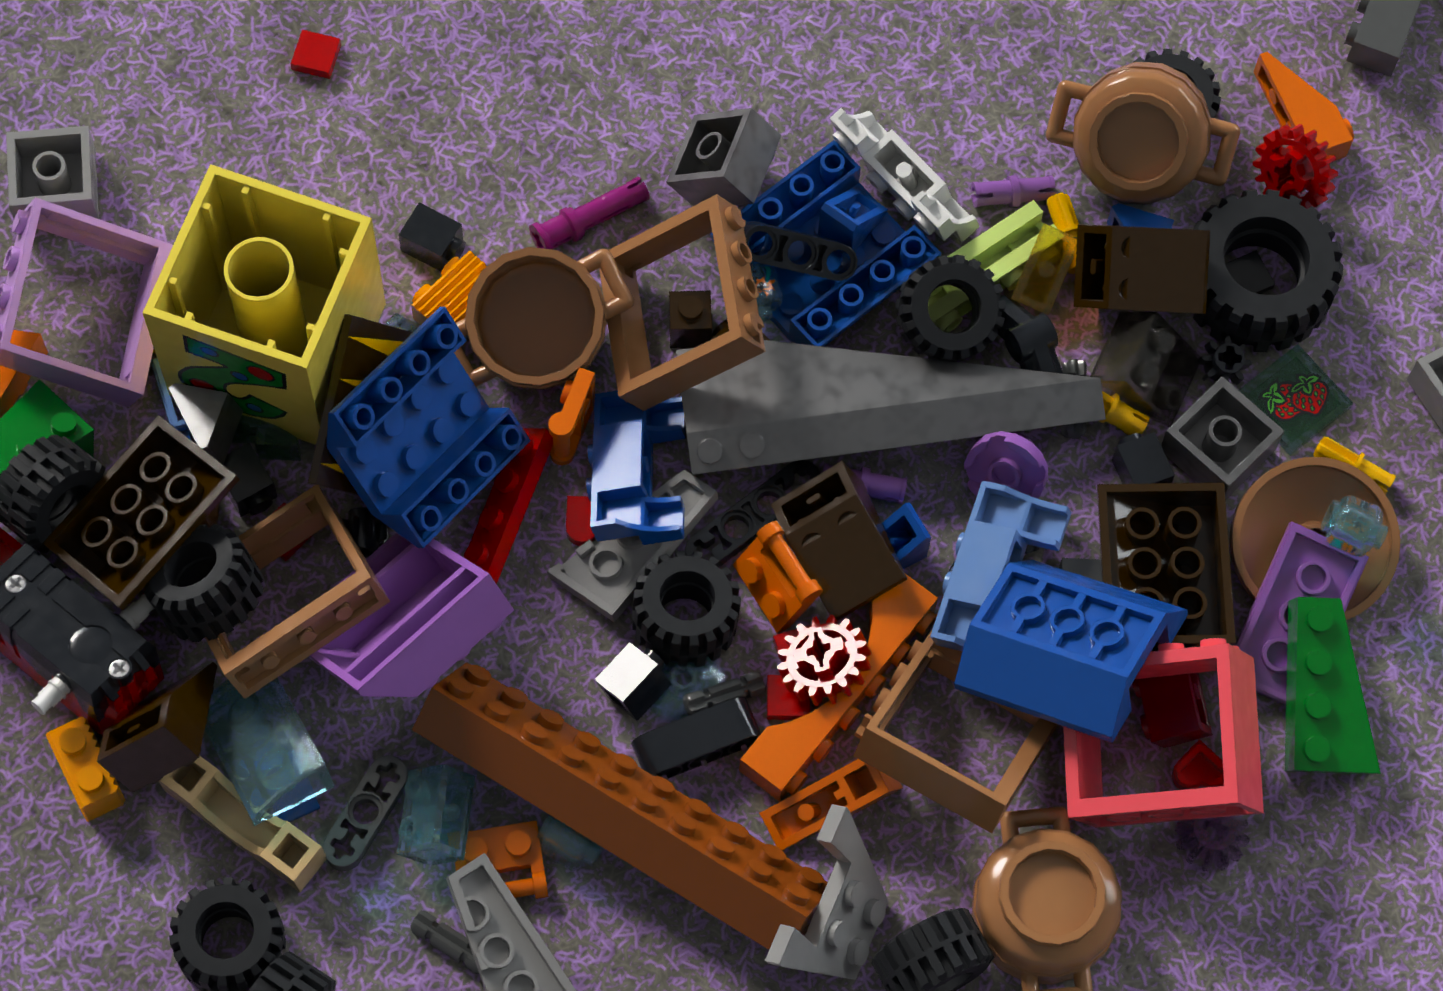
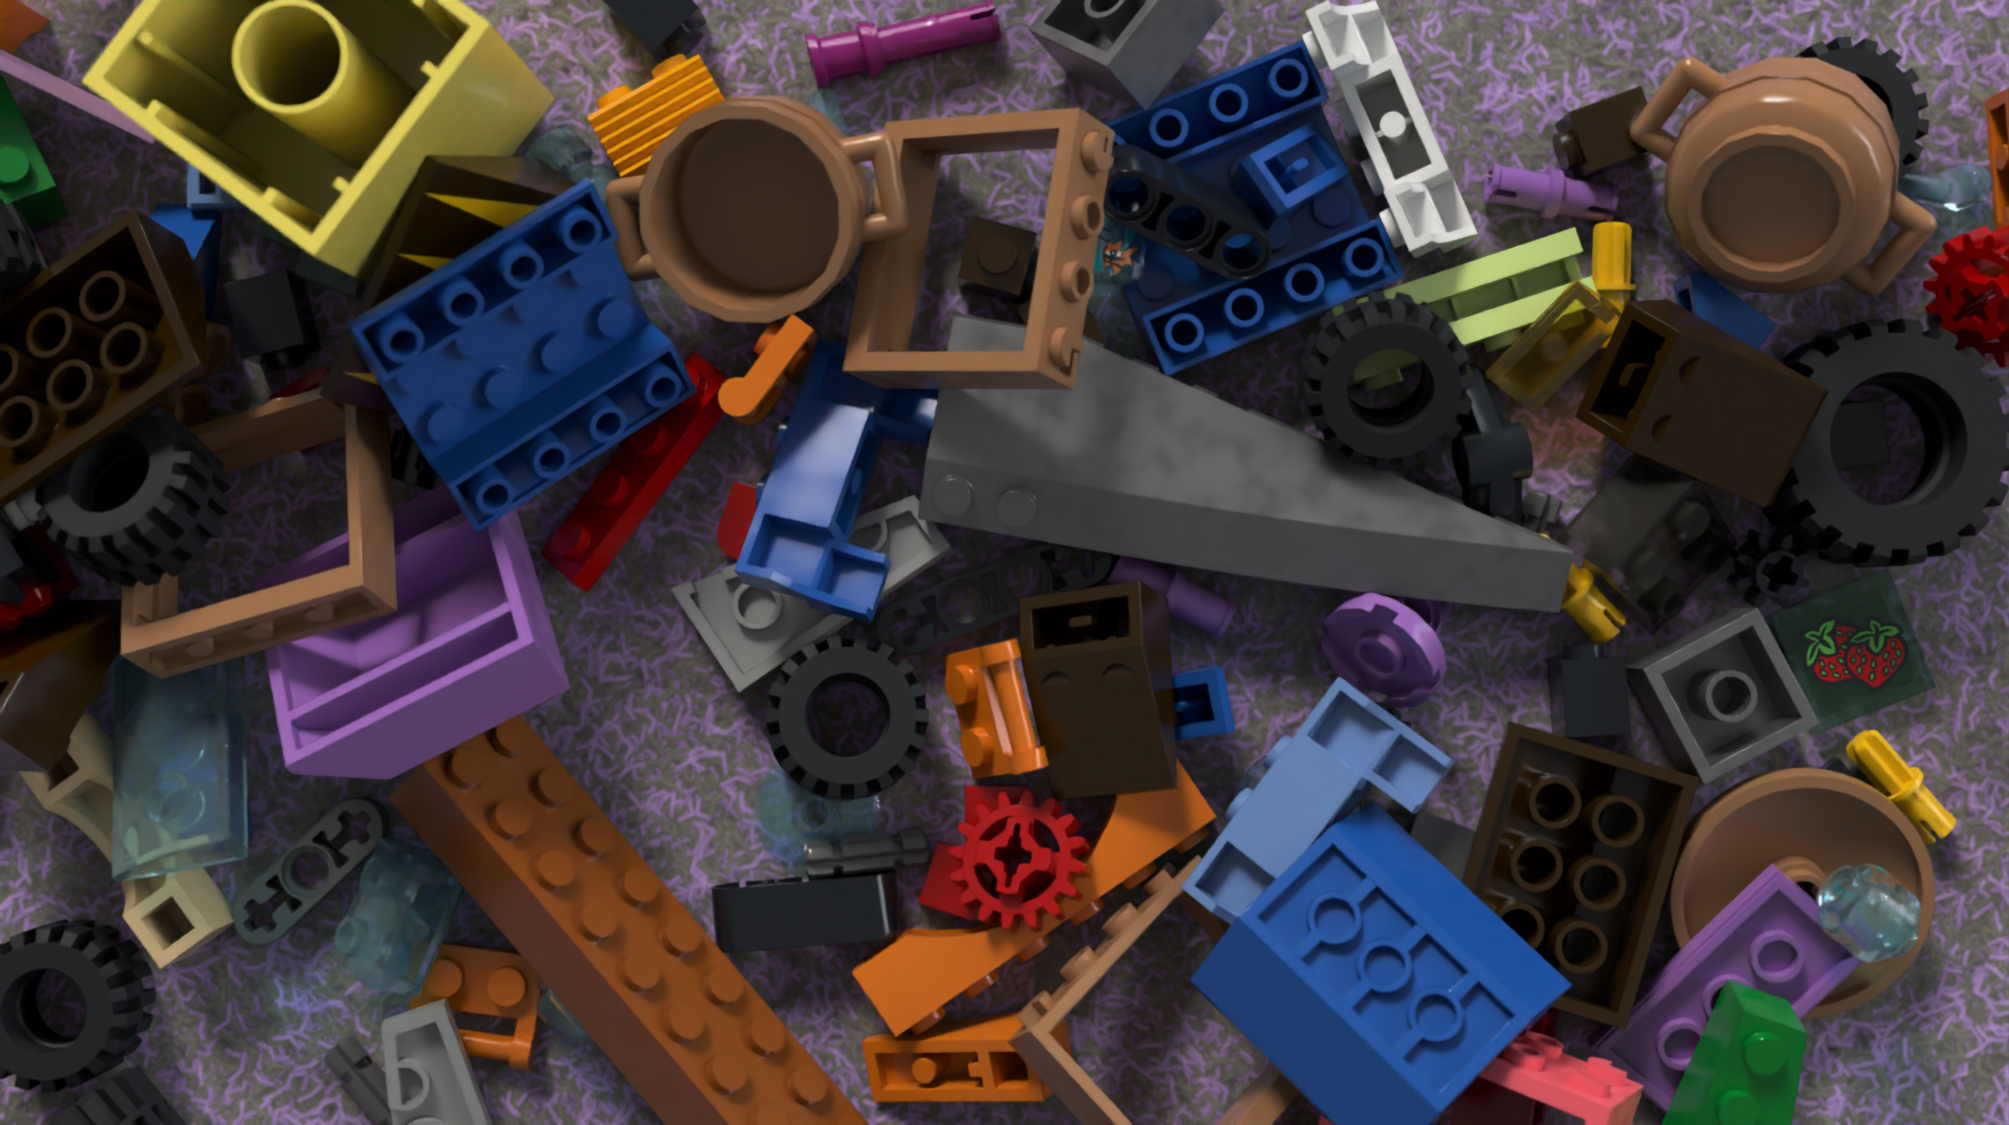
camera: 15 degrees right, 20 degrees up
flat silver slope [168,383,243,465] -> none
brick [595,642,672,721] -> none
none -> dark brown brick [1553,86,1652,180]
none -> clear light blue arm [1897,163,1993,211]

